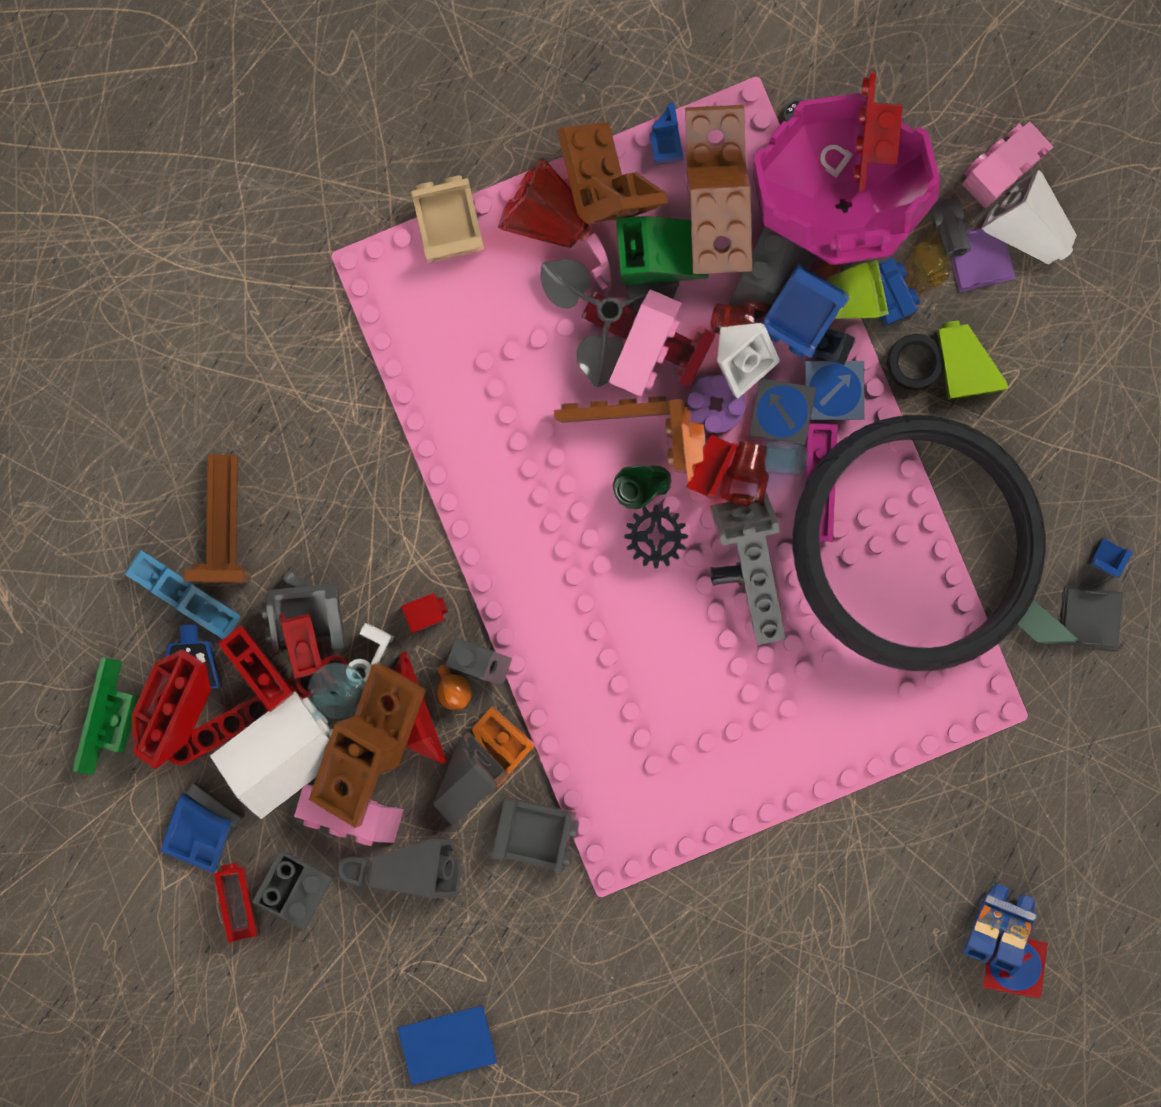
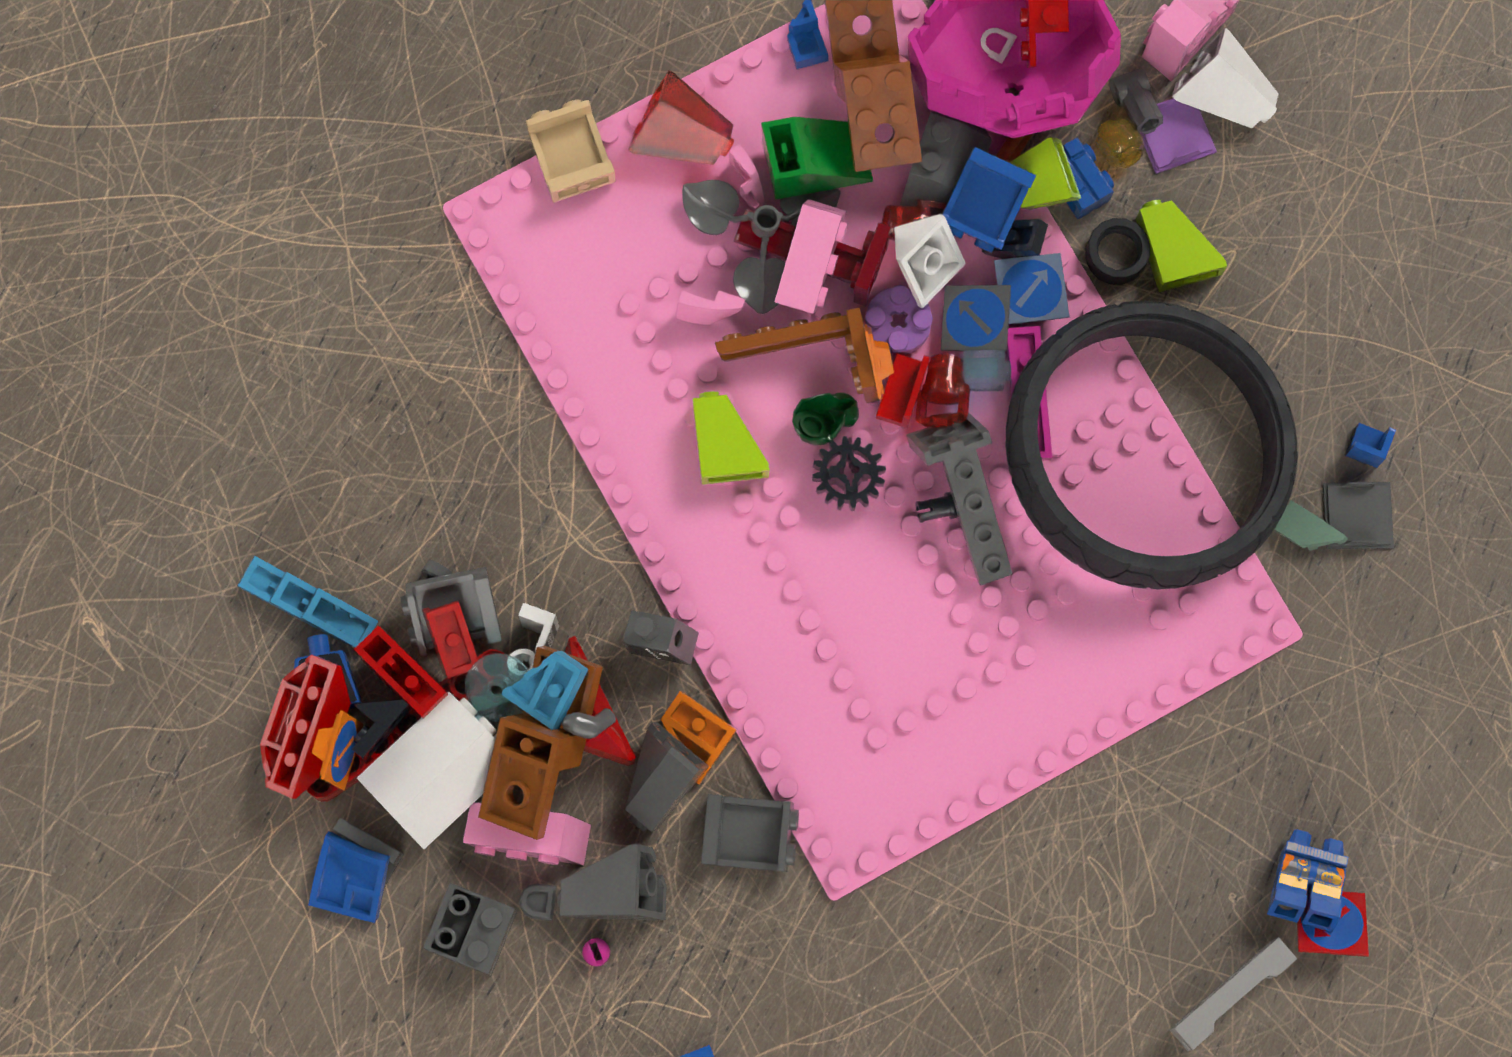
camera: 15 degrees left, 10 degrees down
green bracket [73,657,139,775] -> none
dark orange bracket [184,454,251,583] -> none
red window [214,862,260,943] -> none
red brick [401,593,448,633] -> none
orange piece [437,664,472,710] -> none
dark orange bracket [557,122,668,224] -> none
none -> orange piece [312,710,364,791]
none -> black slope [352,700,412,762]
none -> dark azure wing [501,651,588,730]
none -> dark grey arm [562,708,616,739]
none -> dark pink hinge [582,938,610,967]
none -> bright pink slope [676,290,745,325]
none -> lime slope [693,391,770,485]
none -> light grey piece [1169,937,1297,1051]

